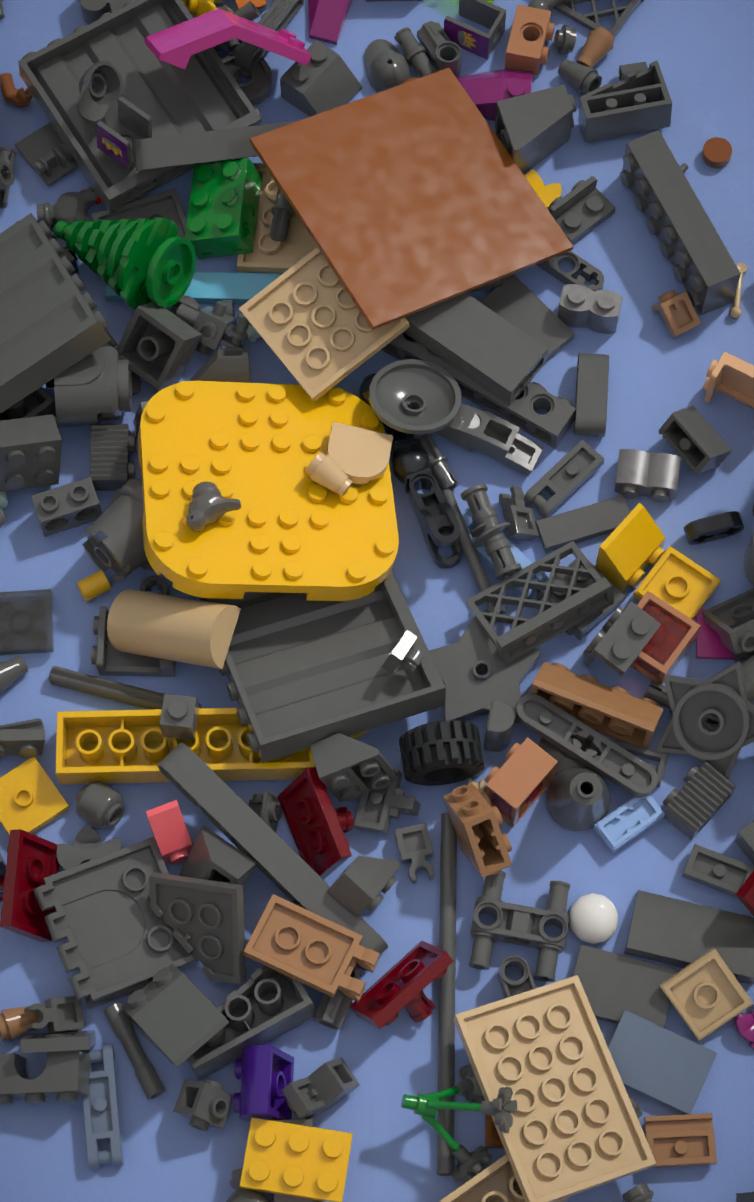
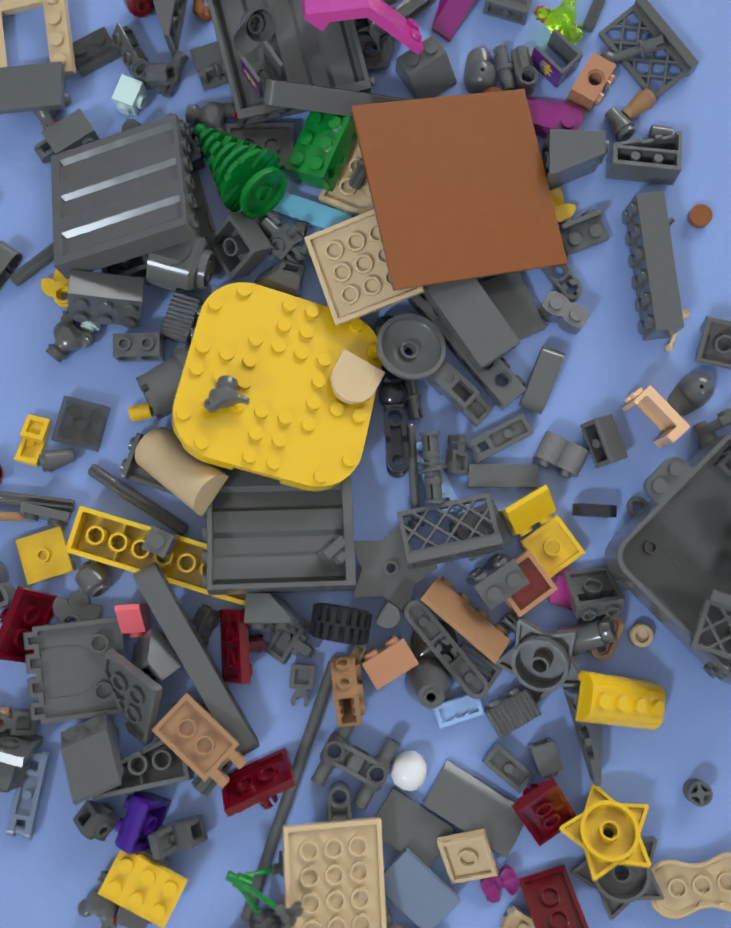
camera: 15 degrees right, 15 degrees up
dark grey piece [103,1002,166,1100] -> none
tan cone [305,452,353,497] -> none
dark grey slope [327,856,401,917] -> none
dark grey plate [554,25,576,54] -> none
medium nougat bracket [652,290,701,337] -> none

